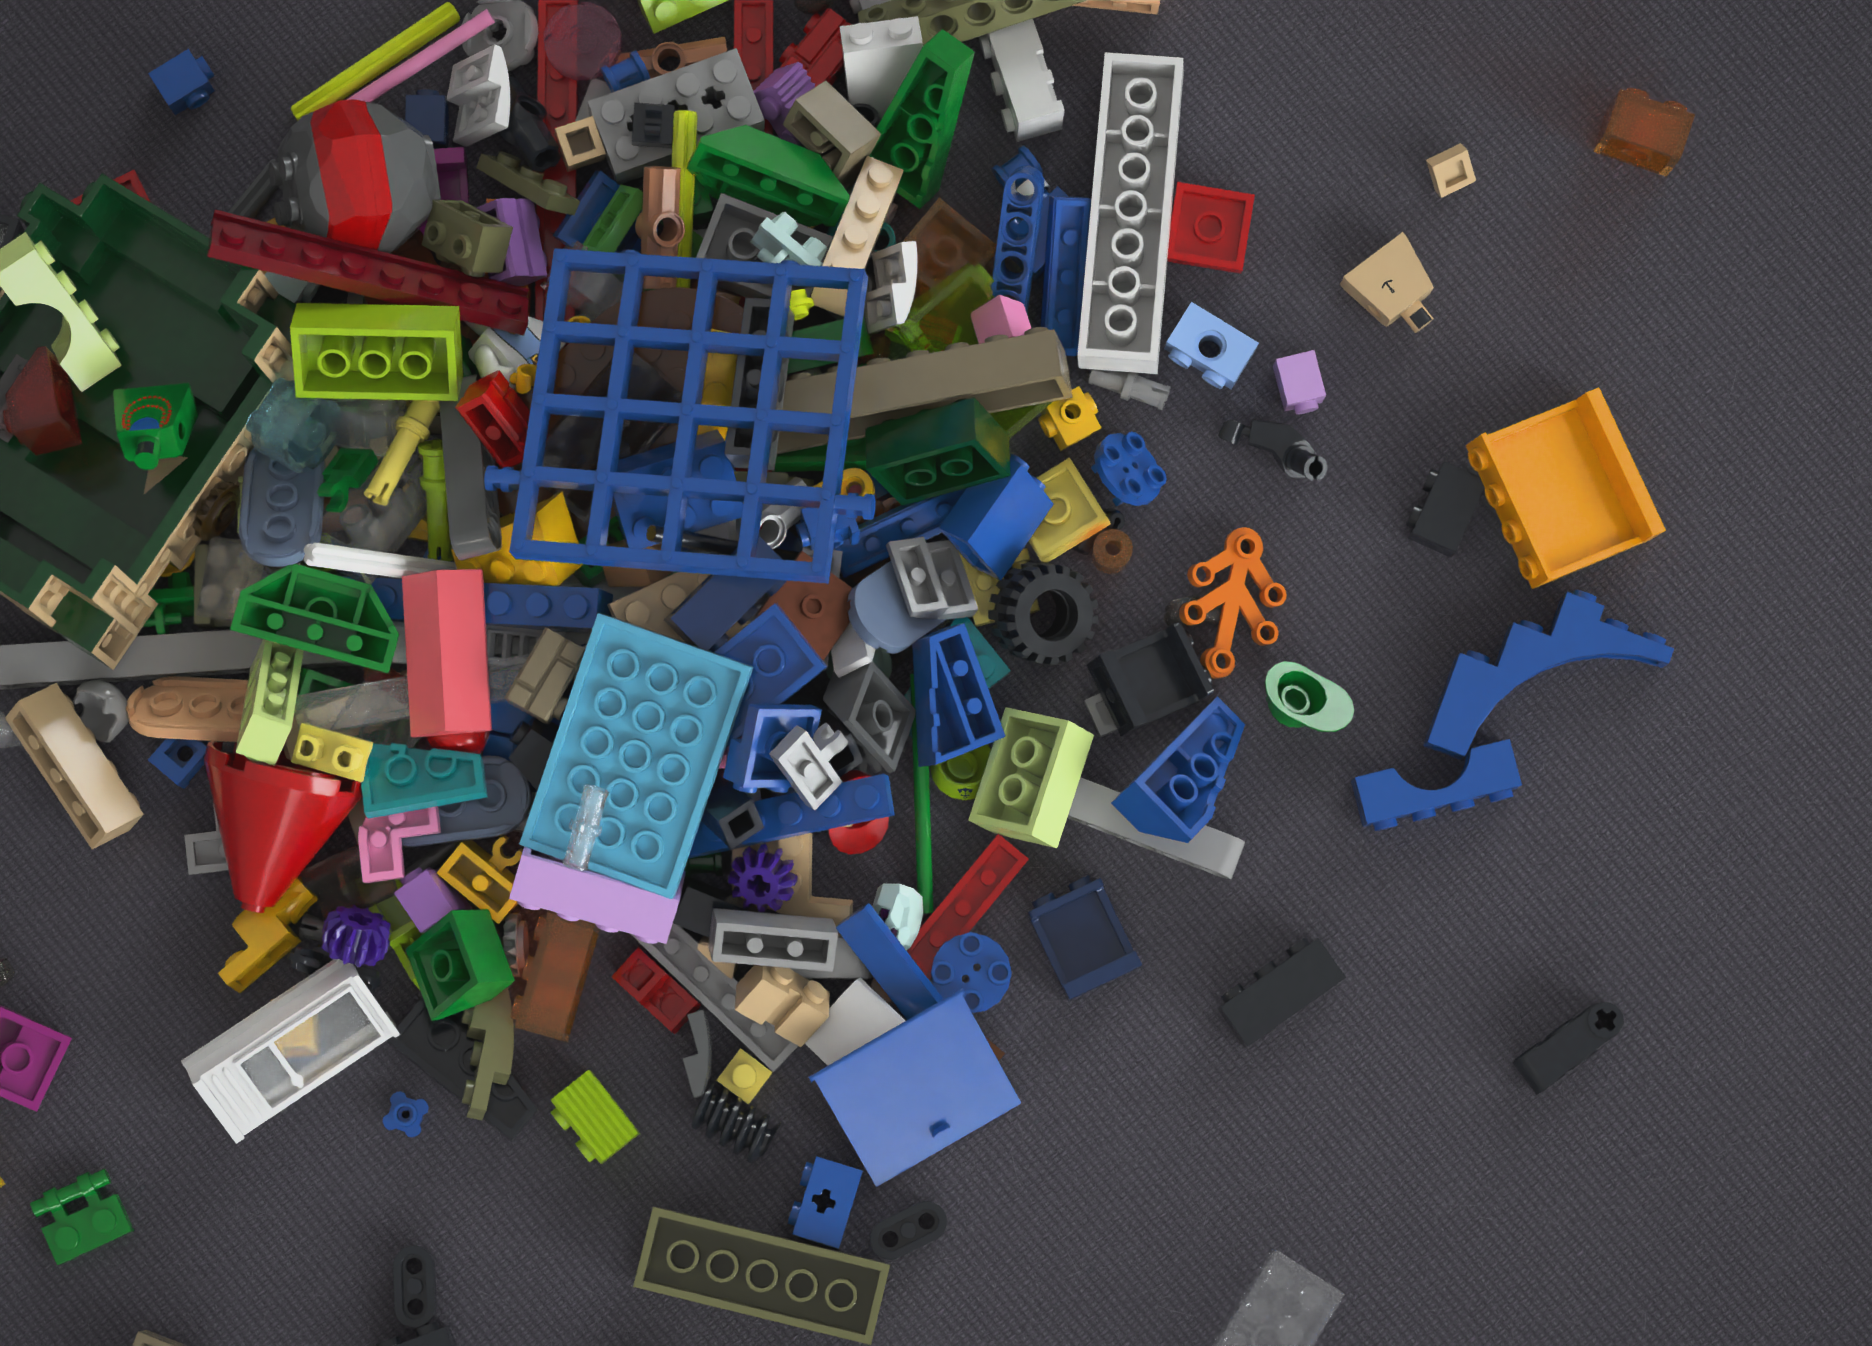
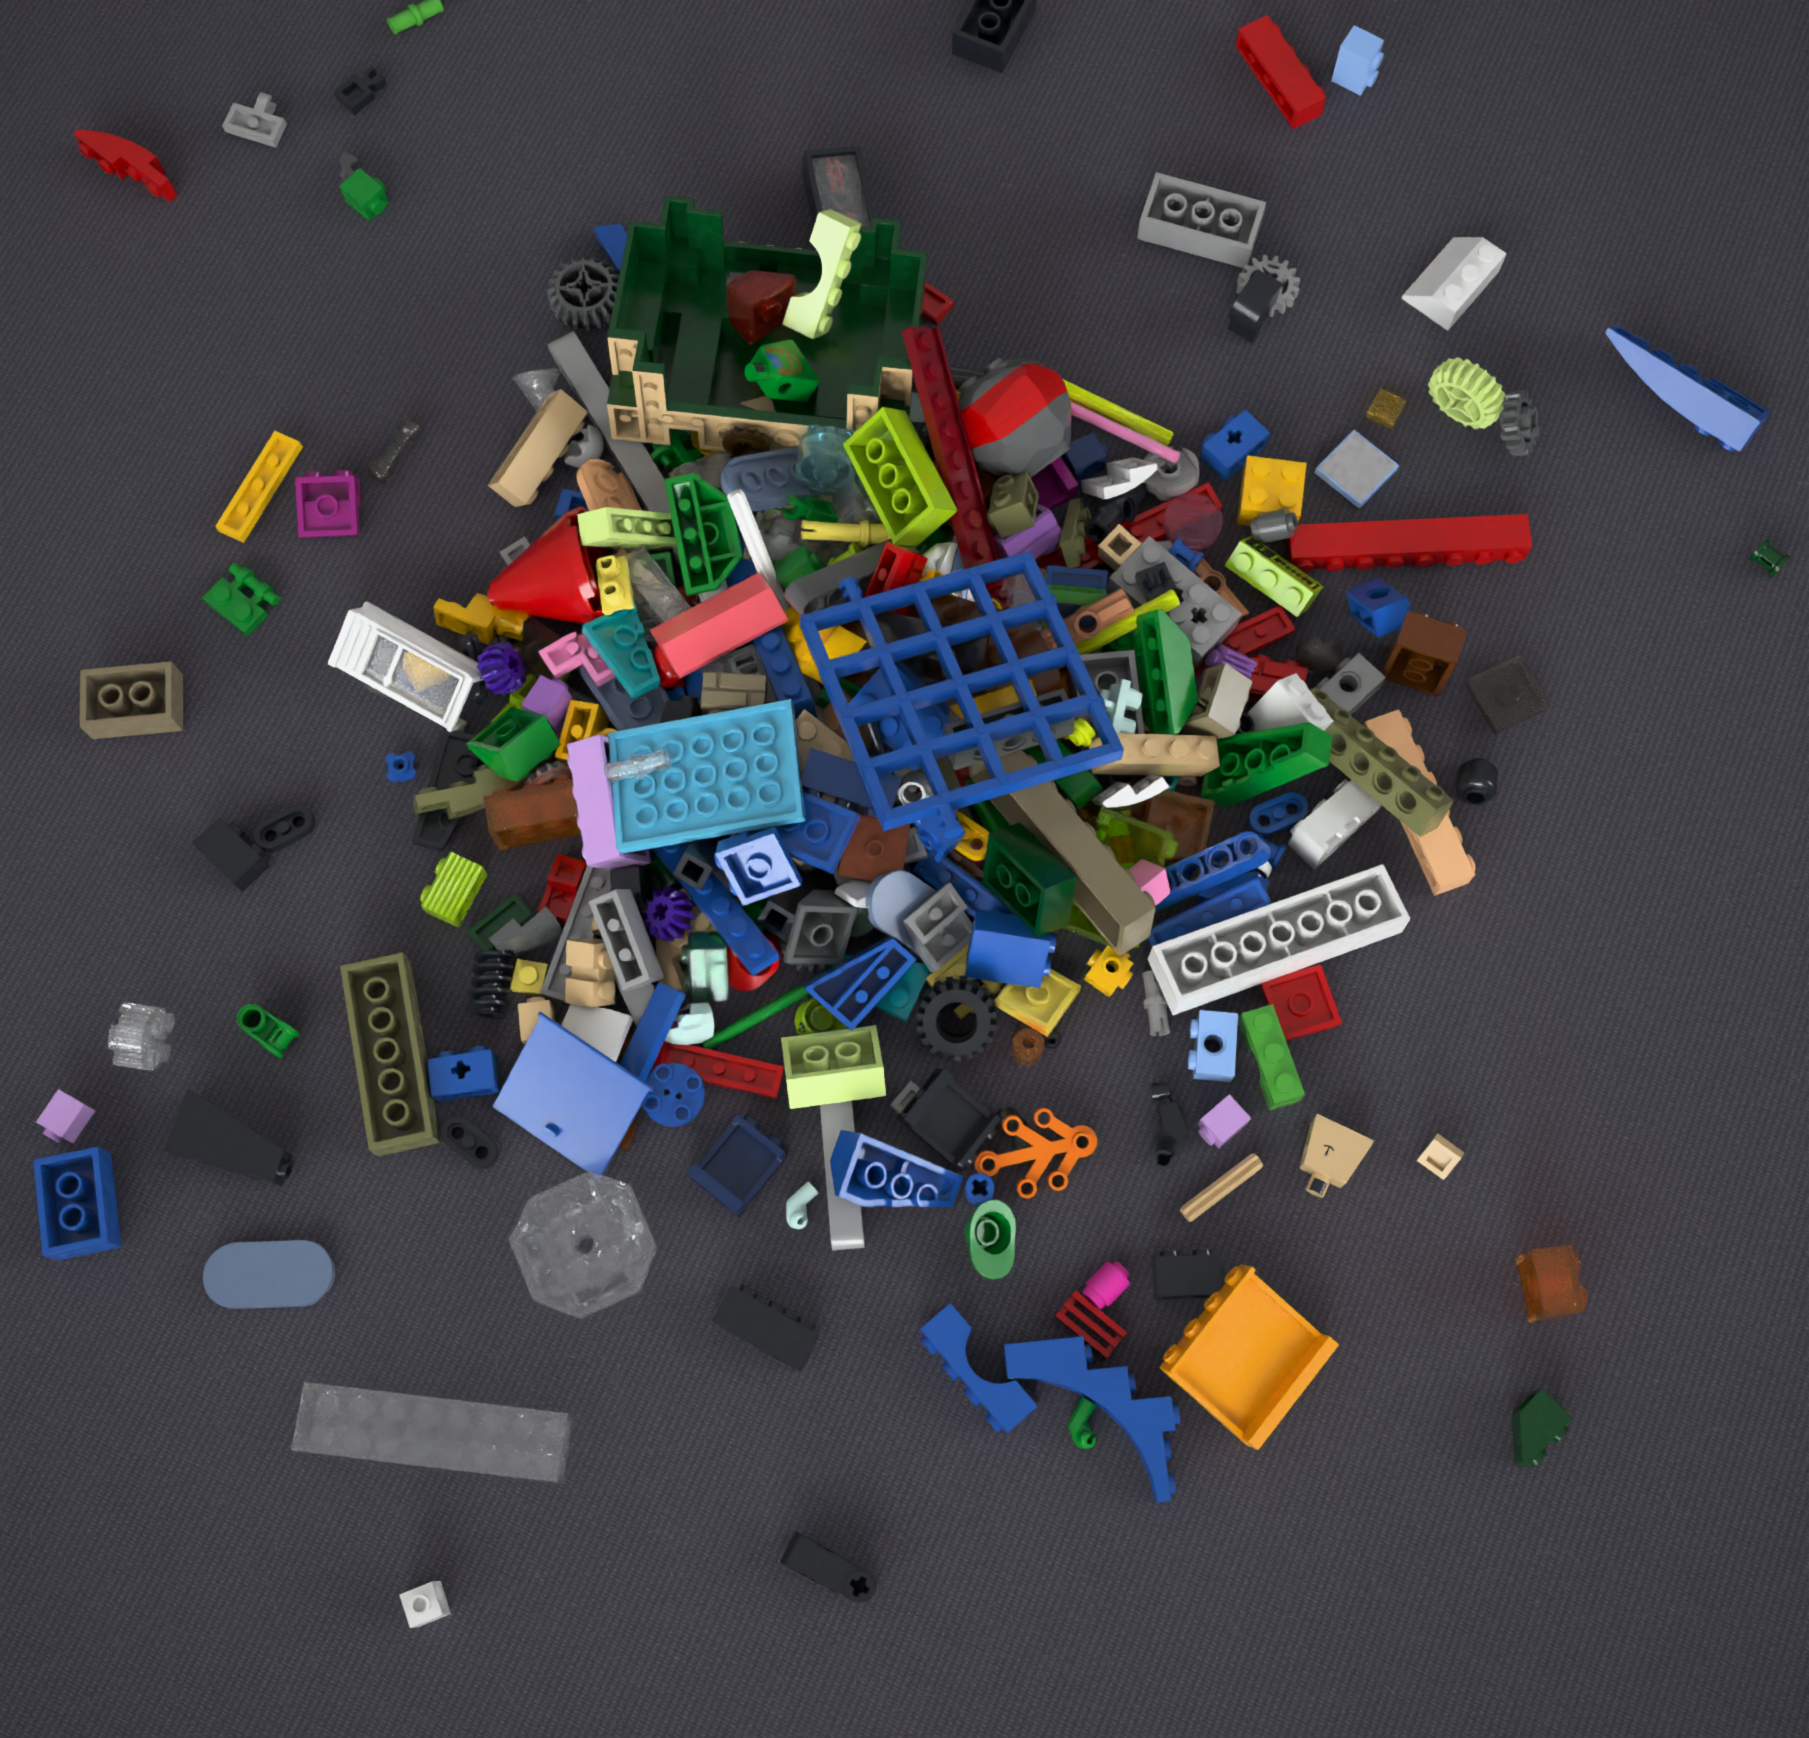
camera: 70 degrees right, 10 degrees down
blue brick [148,49,215,115] -> none
light grey plate [769,723,848,810] -> none
blue plate [1091,432,1167,507] -> none
none -> dark green tile [467,893,535,951]
none -> clear piece [509,1171,657,1320]
none -> tan brick [518,997,556,1045]
none -> clear green brick [682,931,729,1002]
none -> green brick [774,545,825,590]
none -> light aqua arm [786,1182,818,1230]
none -> blue bush [965,1173,995,1206]
none -> red tile [1055,1290,1127,1359]
none -> green arm [1068,1397,1096,1449]
none -> dark pink brick [1082,1261,1130,1310]
none -> tan axle [1180,1153,1263,1222]
none -> bright green arch [1238,1004,1305,1111]
none -> blue plate [1248,792,1308,837]
none -> dark green slope [1512,1389,1572,1468]

